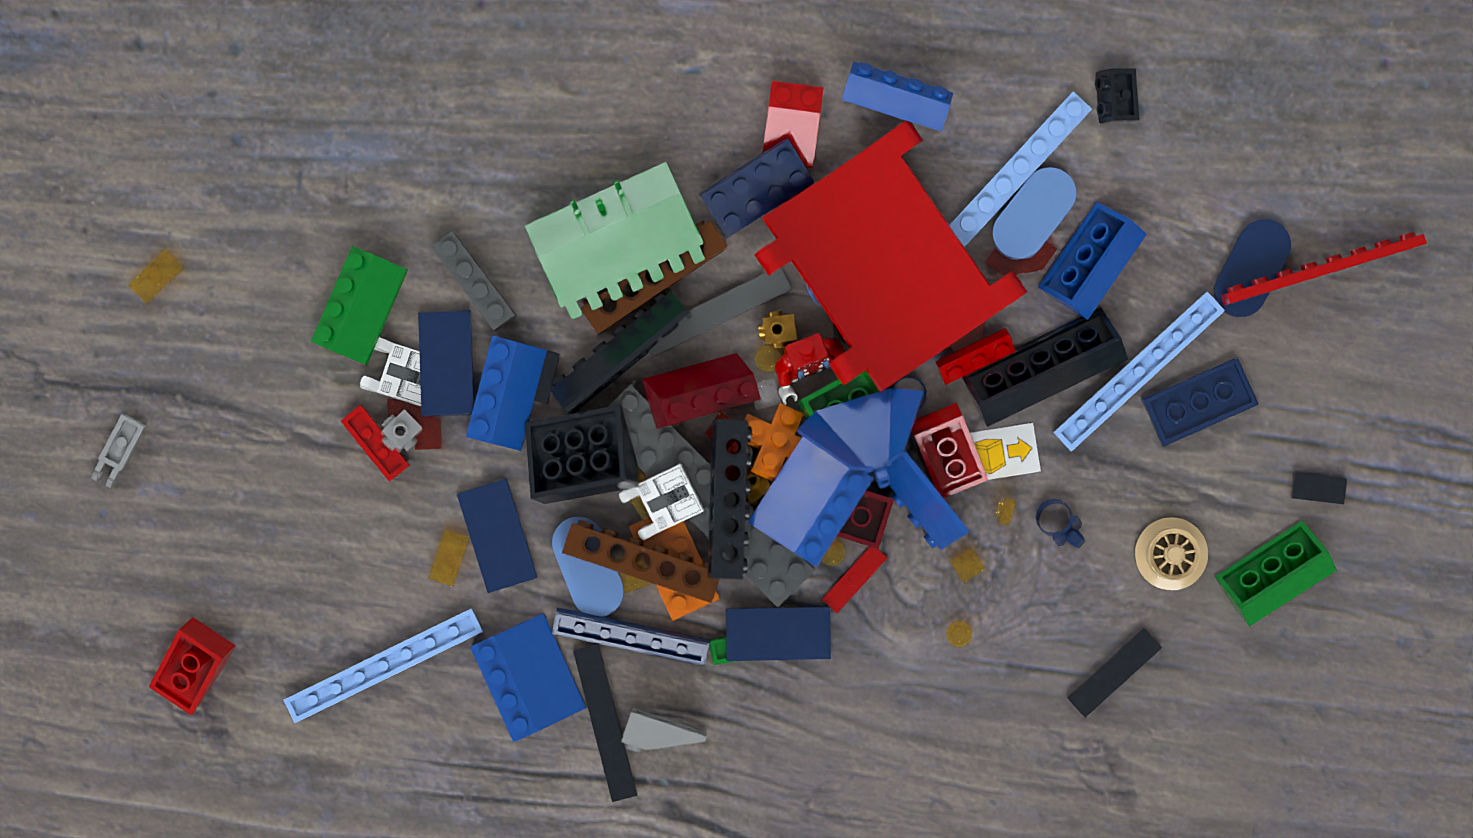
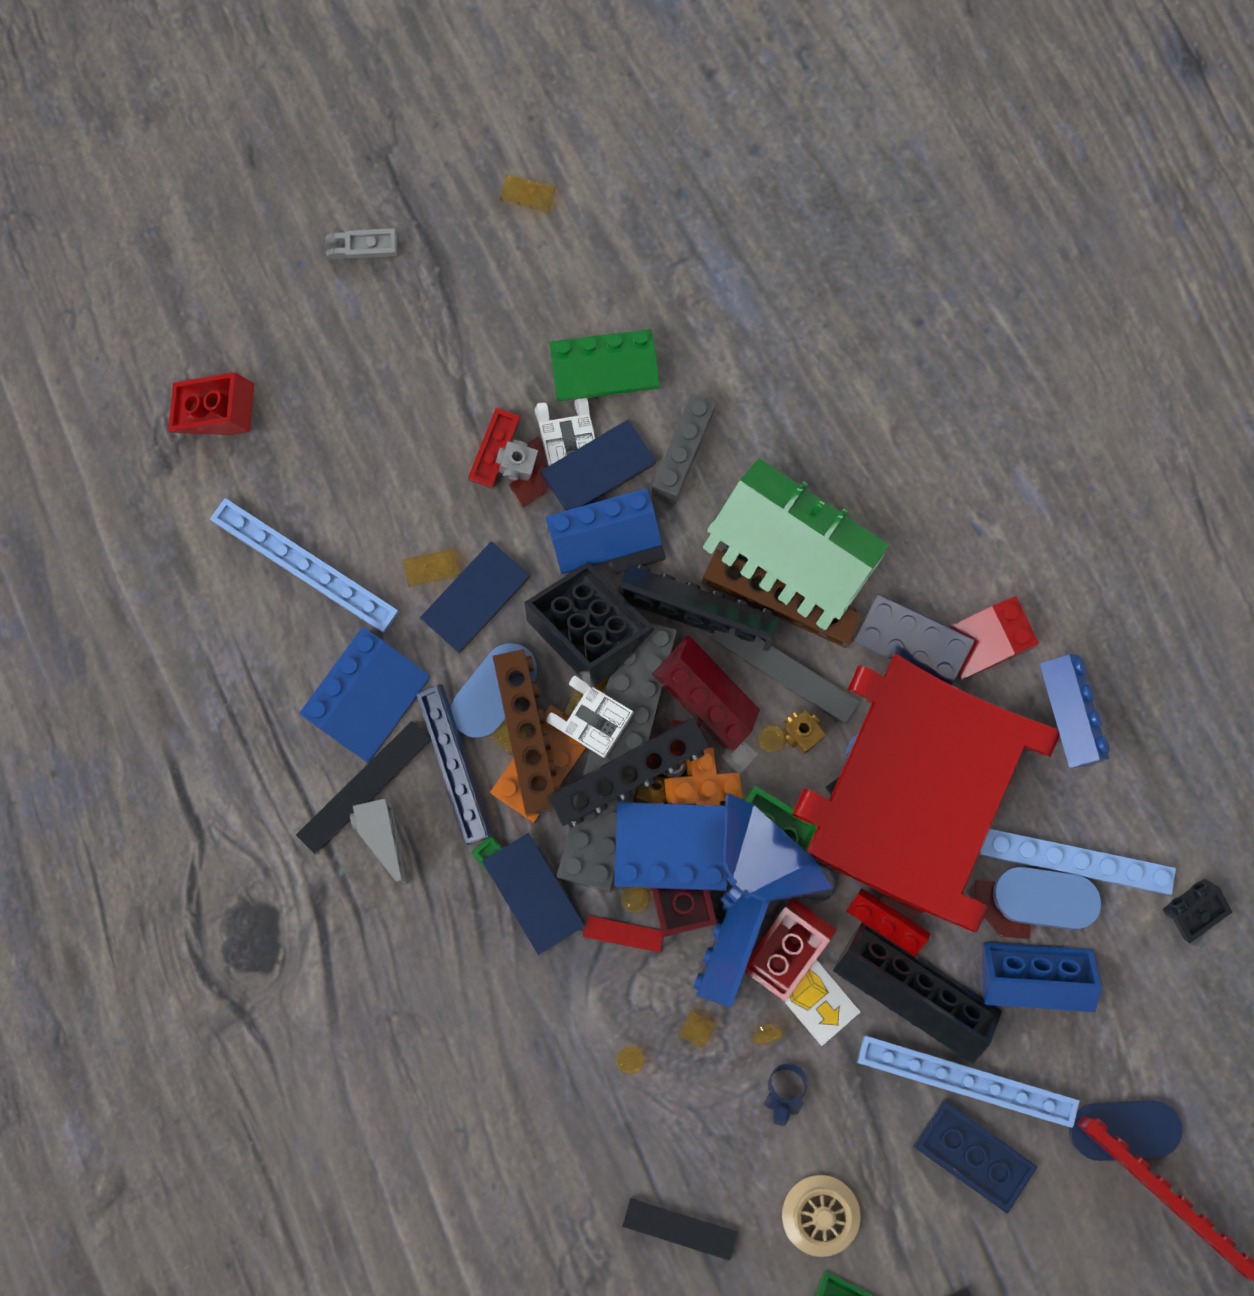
camera: 50 degrees right, 10 degrees down
red torso [775,333,845,405] -> none

